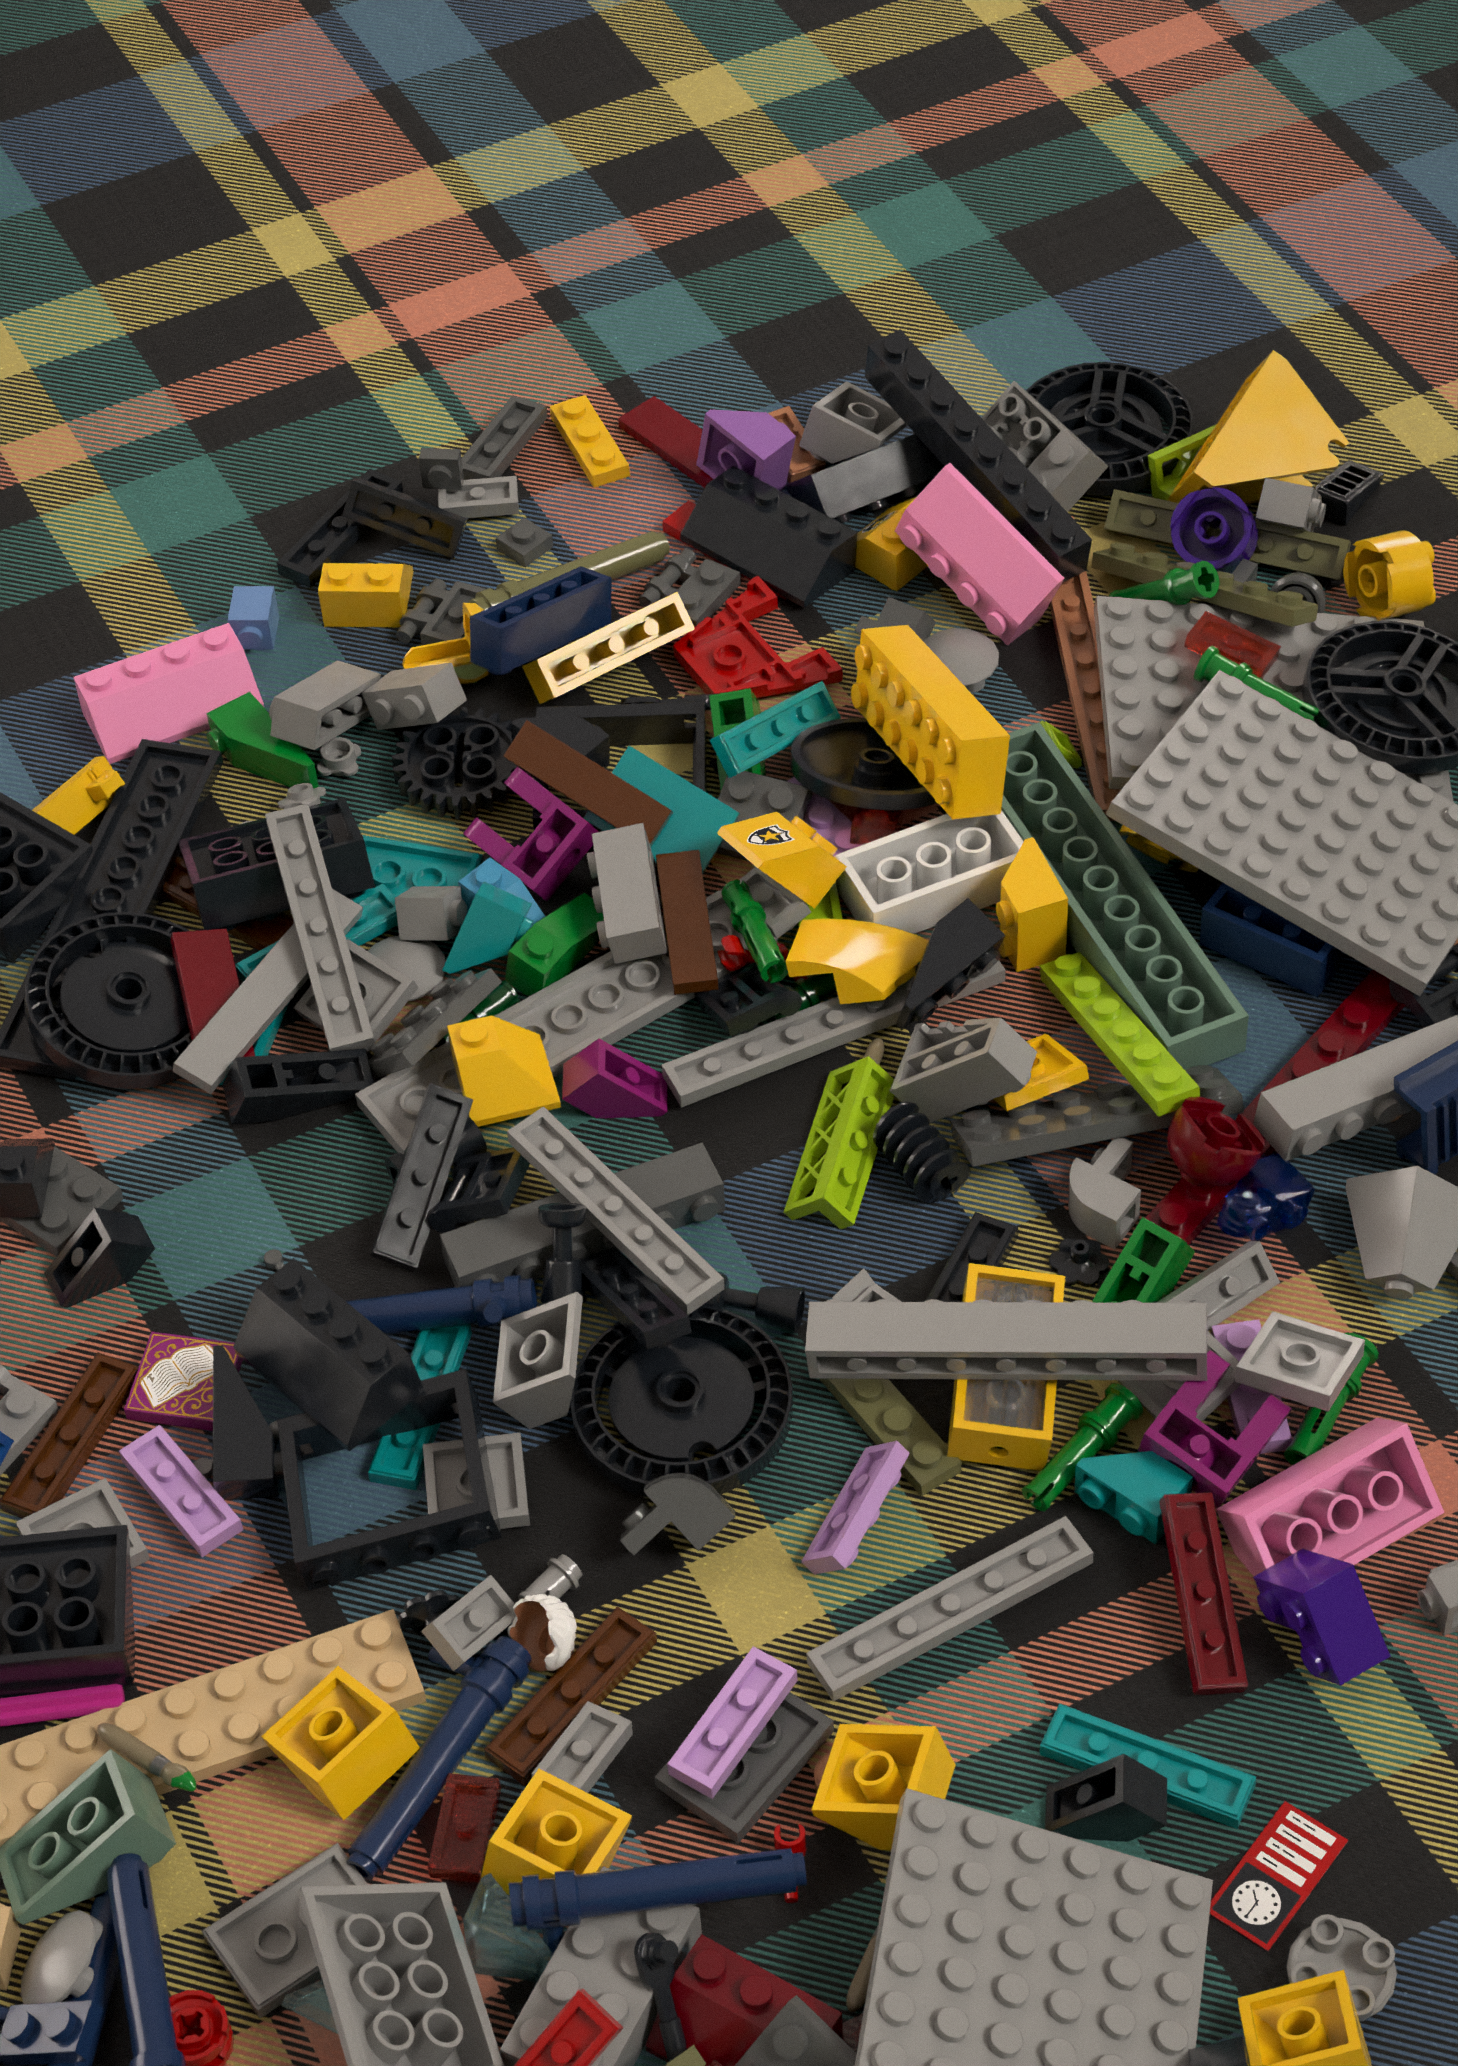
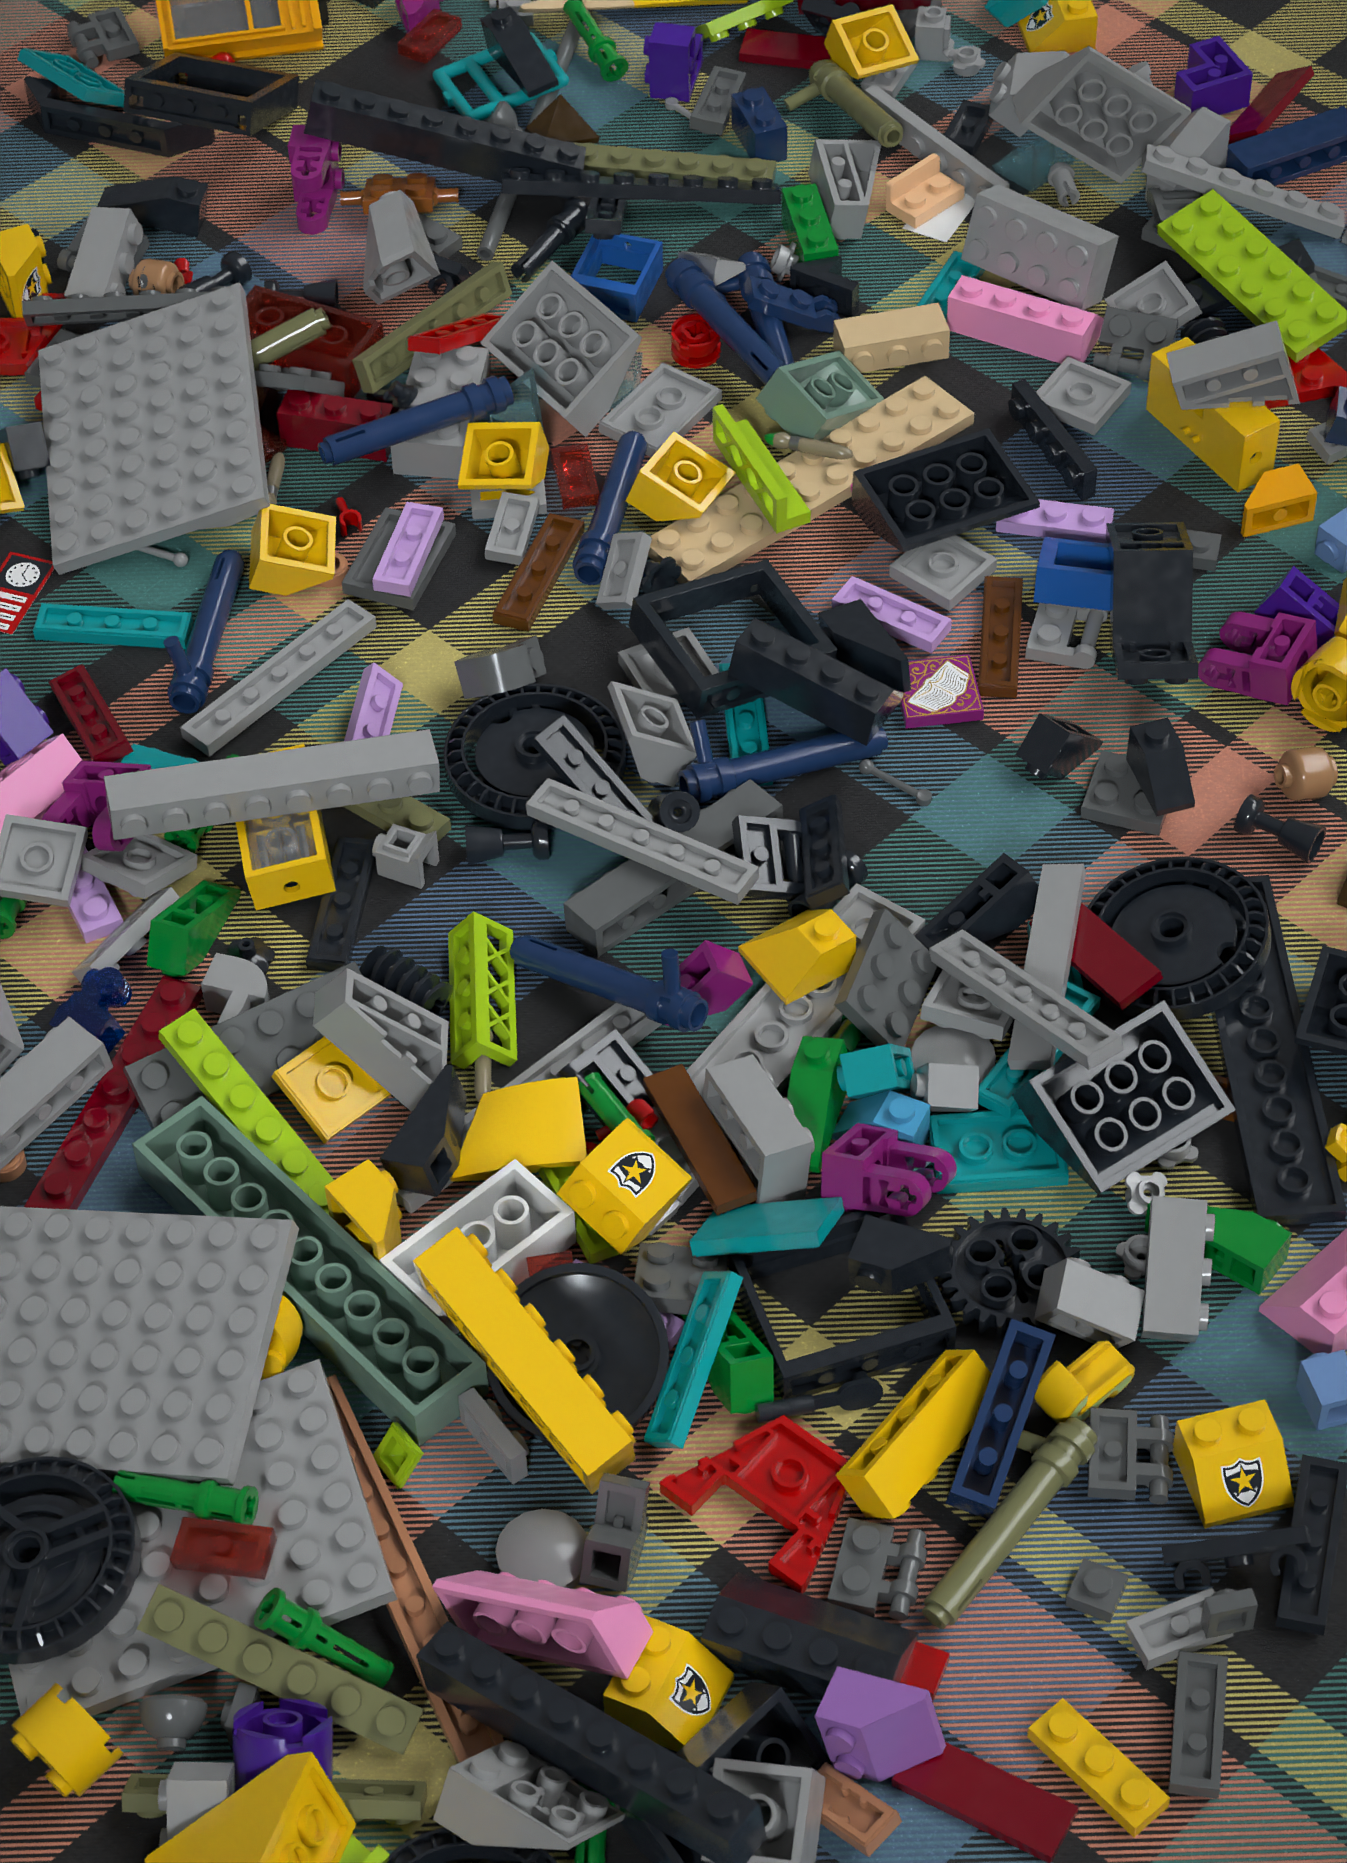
camera: 160 degrees right, 0 degrees up
light grey dish [20,1910,103,2004] -> none
reddish brown tile [503,720,673,847] -> none
hair [508,1594,577,1672] -> none
light grey pin [518,1554,583,1600] -> none
black slope [1045,1754,1167,1842] -> none
dark red cylinder [1168,1097,1265,1186] -> none
none -> dark blue cylinder [163,549,245,714]
none -> dark blue cylinder [510,935,709,1032]
none -> lime fence [712,404,811,534]

